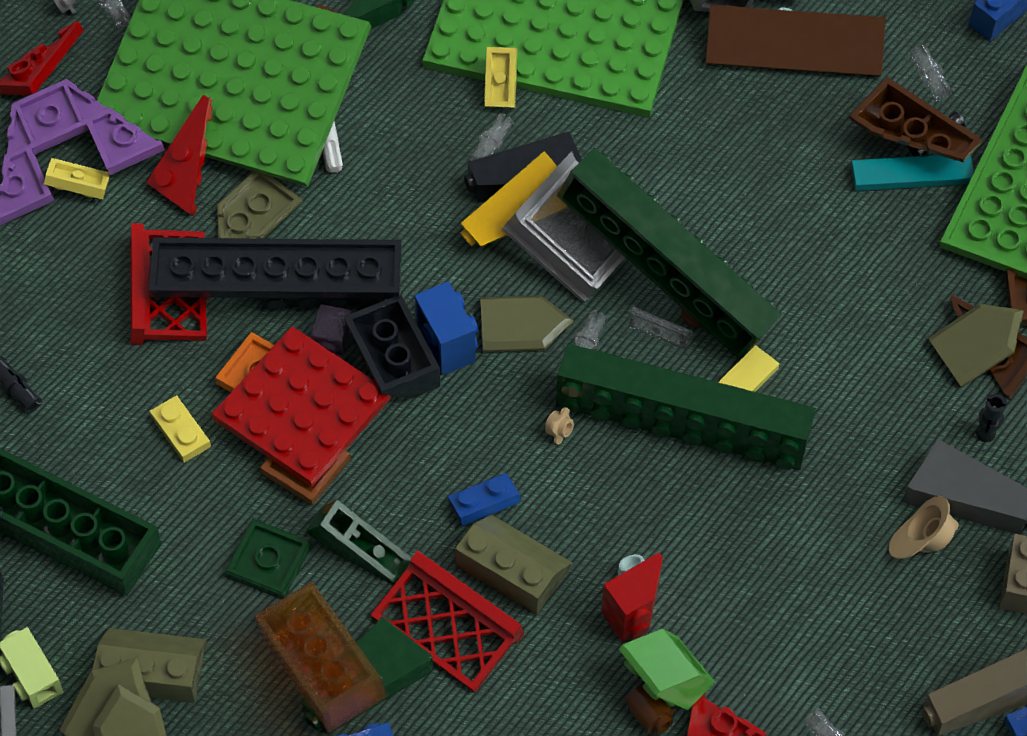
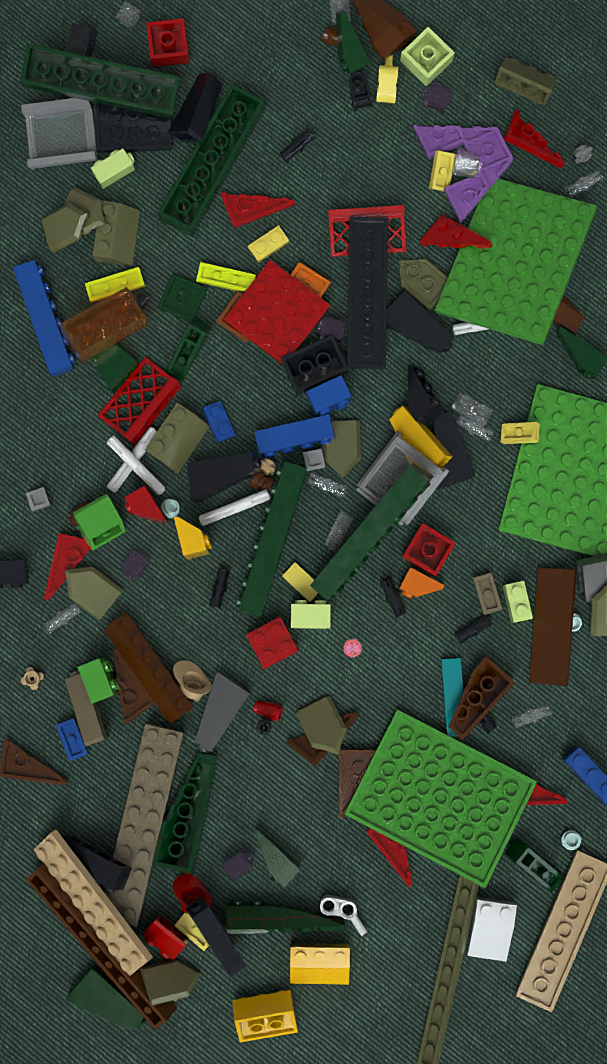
camera: 90 degrees right, 25 degrees up
none -> olive tile [65,566,123,620]
none -> bright green slope [78,658,120,704]
none -> neon yellow plate [85,267,145,303]
none -> reddish brown brick [103,613,194,724]
none -> white axle [107,427,157,492]
none -> white axle [107,436,165,495]
none -> reddish brown wing [113,648,155,725]
none -> clear purple brick [120,549,151,580]
none -> yellow slope [174,517,212,560]
none -> black slope [187,452,262,502]
none -> neon yellow plate [196,262,256,293]
none -> white axle [199,489,271,526]
none -> black pin [209,568,230,608]
none -> red wing [220,192,295,228]
none -> red brick [246,617,298,669]
none -> reddish brown wheel [249,471,275,491]
none -> red cone [253,701,283,722]
none -> blue brick [254,414,336,458]
none -> yellowish green brick [291,600,330,629]
none -> light grey plate [303,449,326,472]
none -> clear tile [343,639,362,658]
none -> black pin [380,578,407,618]
none -> black slope [386,291,454,355]
none -> orange slope [399,568,445,599]
none -> red brick [401,523,456,577]
none -> black slope [408,364,443,426]
none -> clear plate [451,392,493,426]
none -> clear slope [453,147,483,179]
none -> black axle [455,615,492,644]
none -> dark tan plate [472,573,503,615]
none -> yellowish green brick [502,581,533,623]

